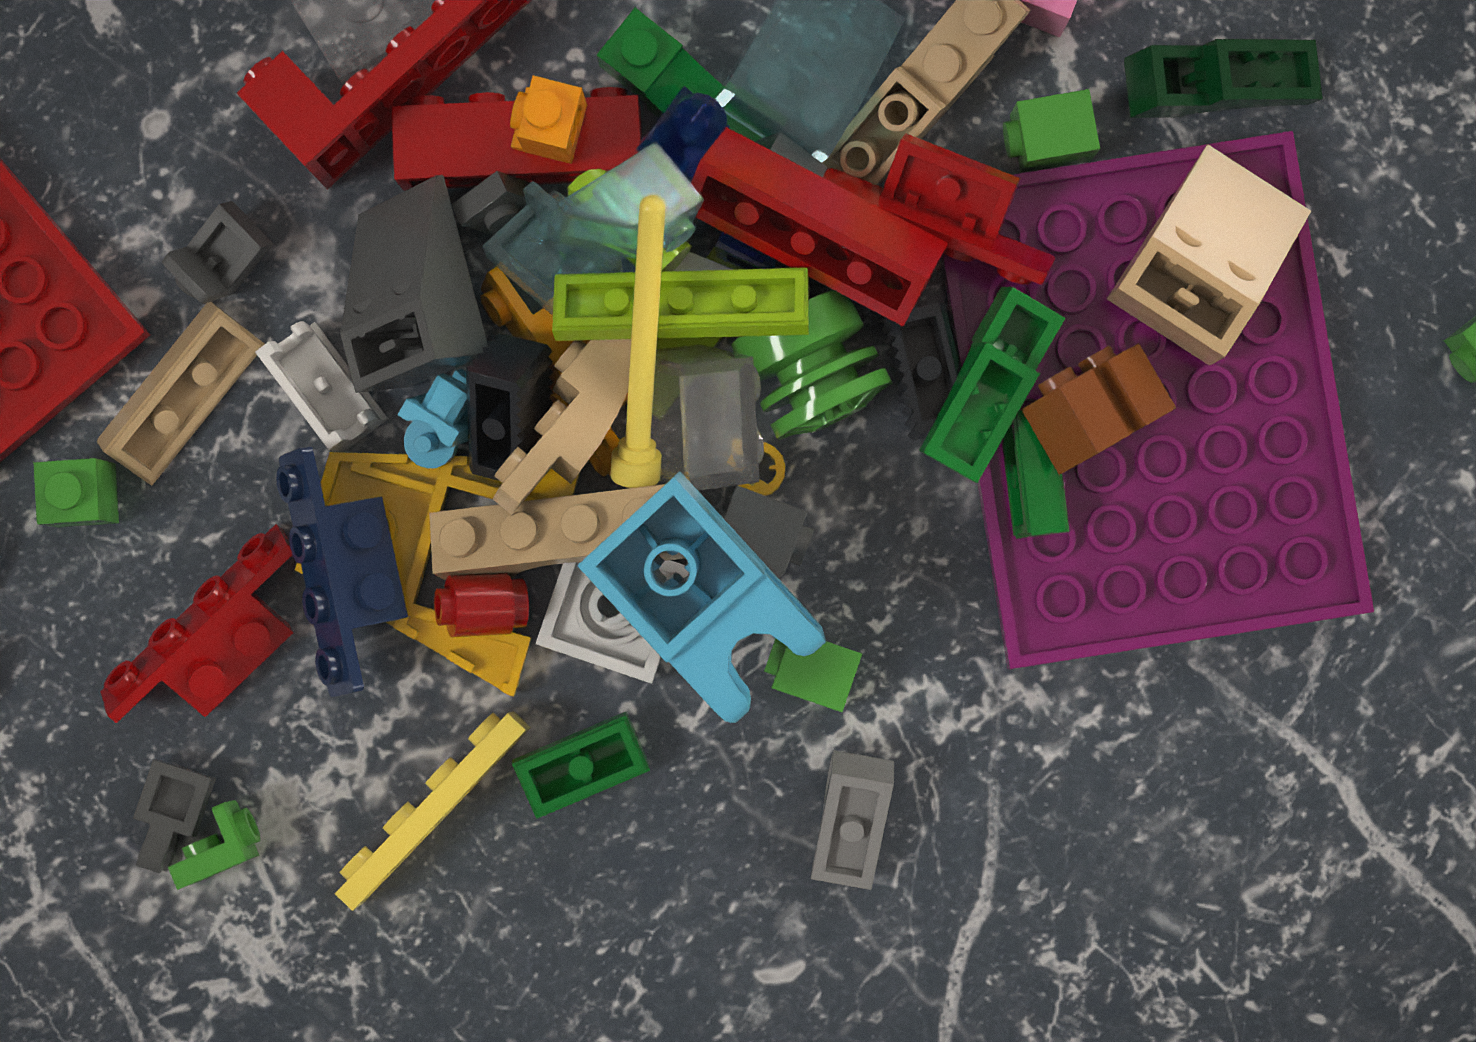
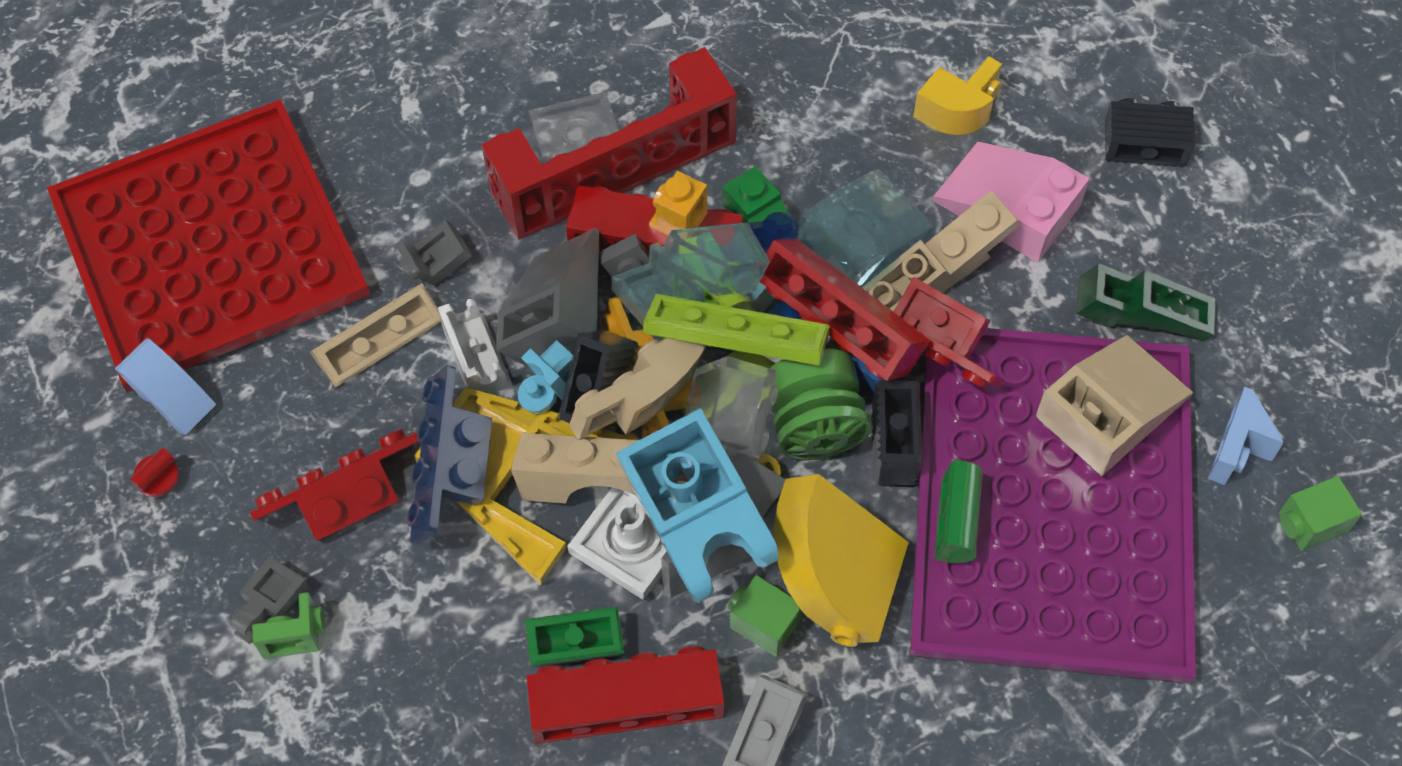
camera: 10 degrees right, 25 degrees down
bright green brick [33,458,119,528] -> none
light yellow plate [335,711,531,911] -> none
red brick [434,573,529,638] -> none
light yellow piece [610,195,666,488] -> none
green slope [919,287,1065,483] -> none
bright green brick [1003,89,1100,173] -> none
dark orange brick [1021,343,1176,475] -> none
none -> red brick [526,646,724,744]
none -> yellow brick [774,474,909,647]
none -> light blue slope [1208,387,1283,485]

